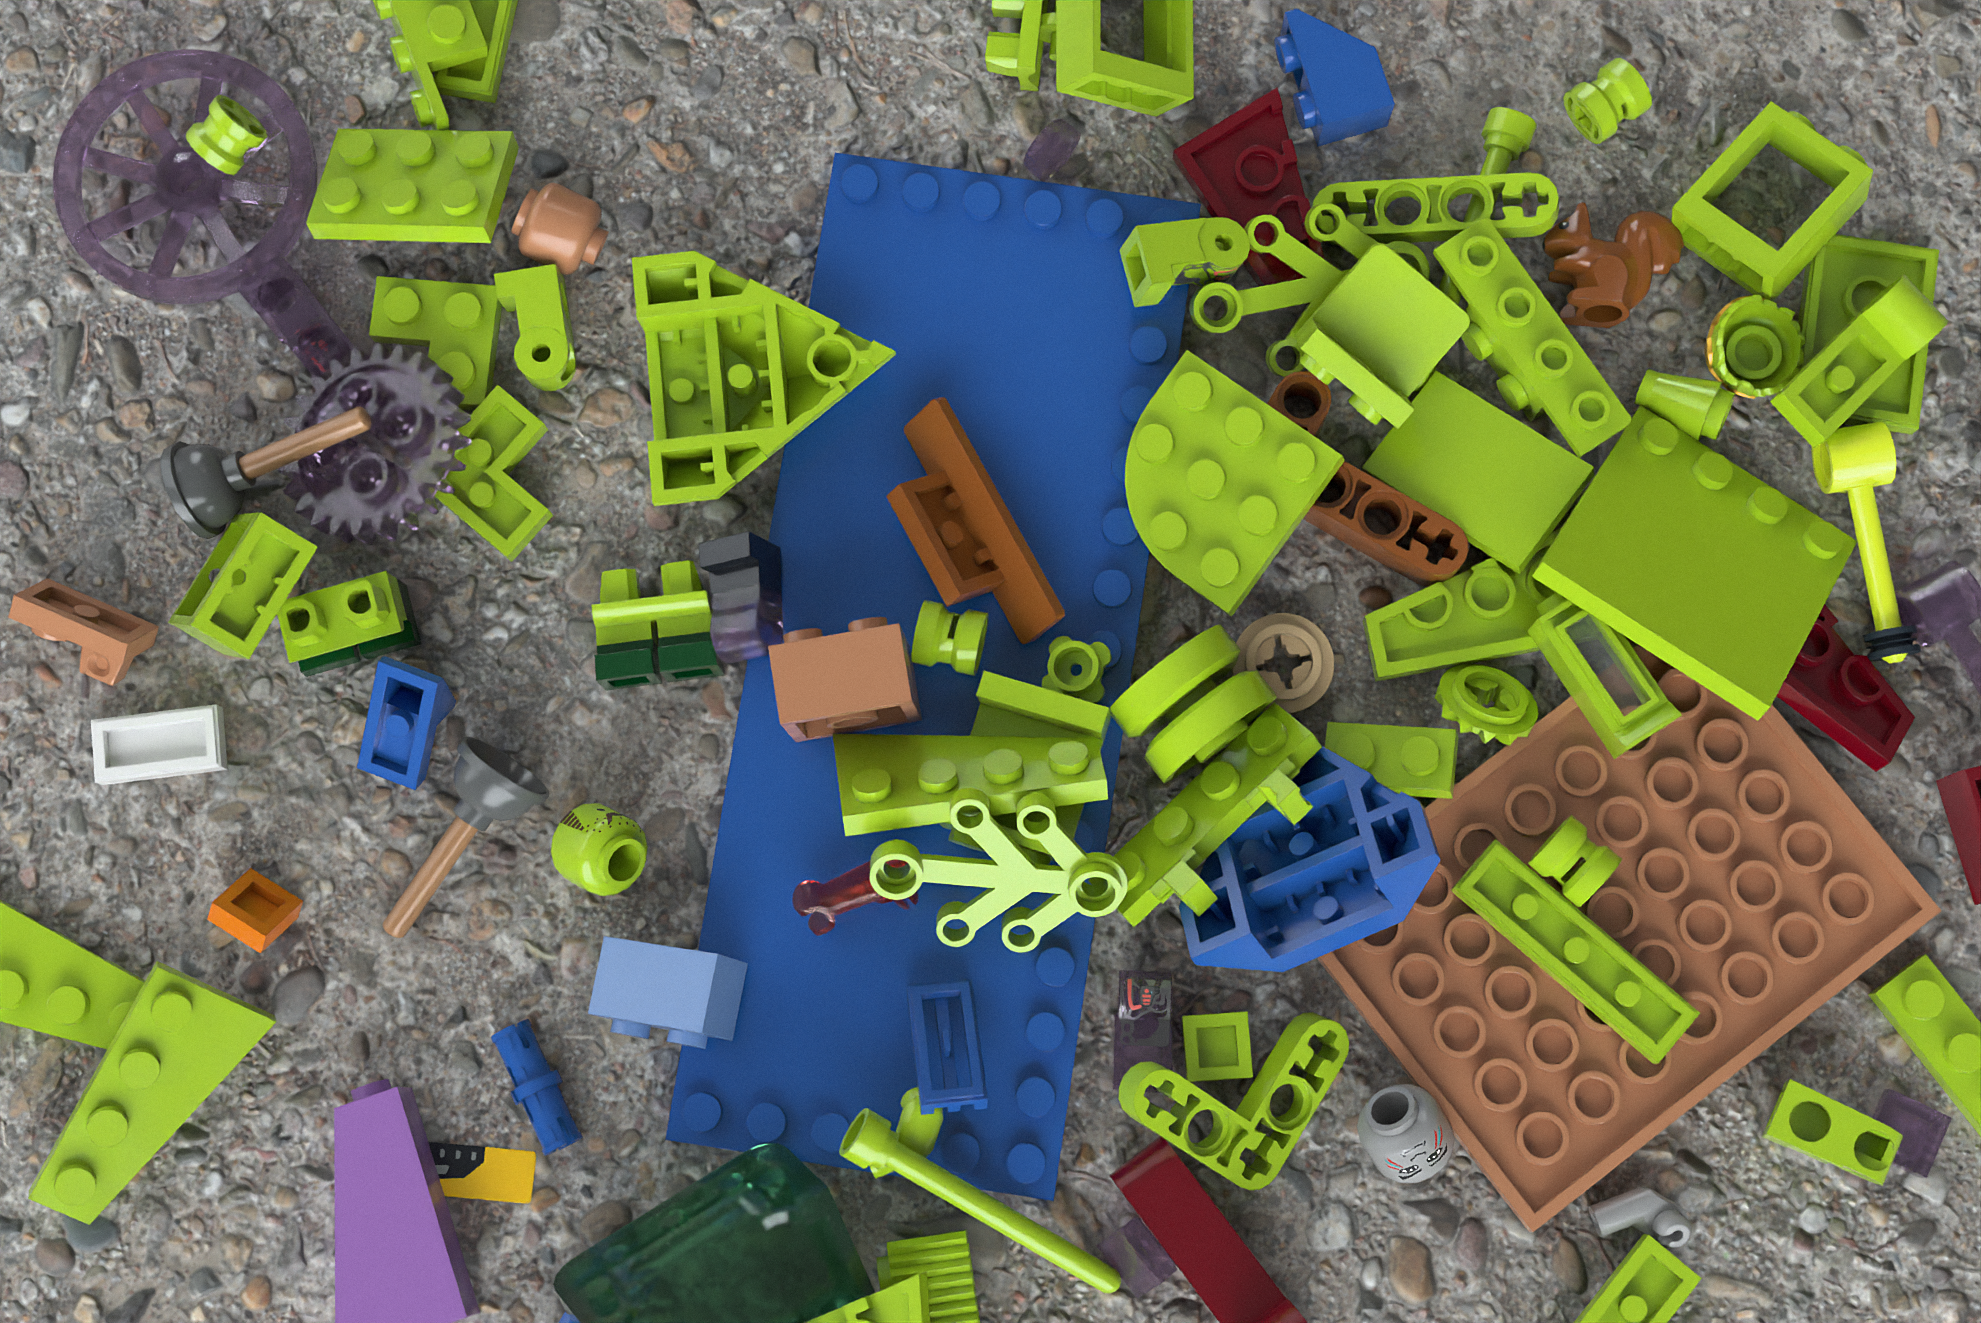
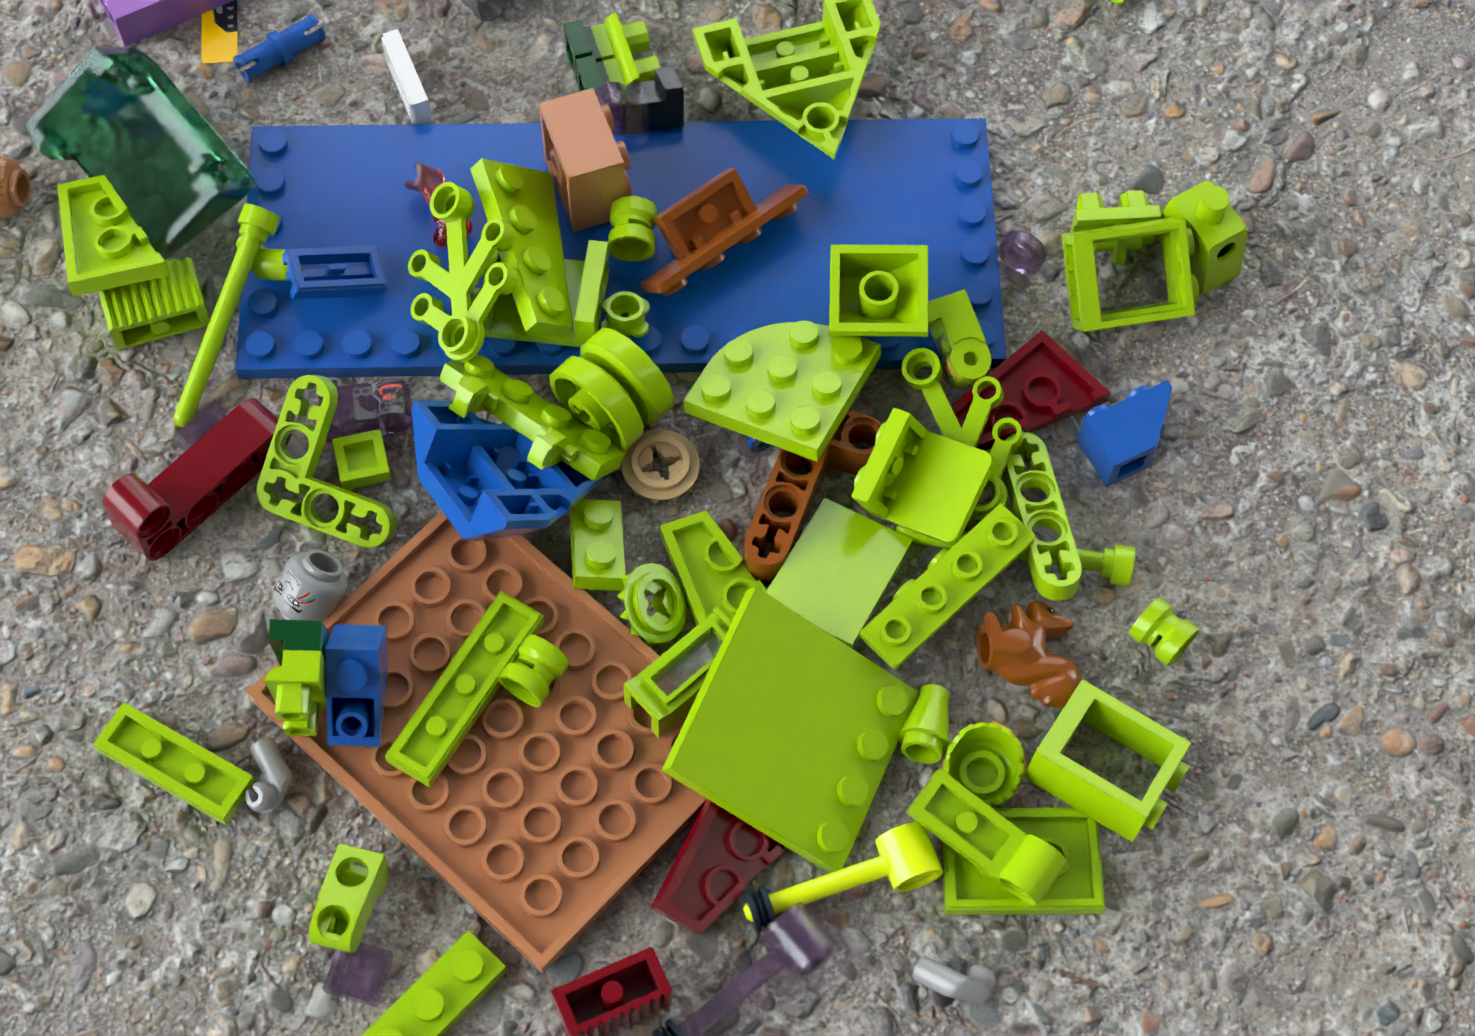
camera: 70 degrees right, 15 degrees down
lime head [551,803,648,896] -> none
medium blue brick [588,936,748,1049] -> none
none -> lime hips [265,619,329,736]
none -> blue slope [325,624,388,747]
none -> white tile [382,29,432,124]
none -> lime slope [829,245,928,337]

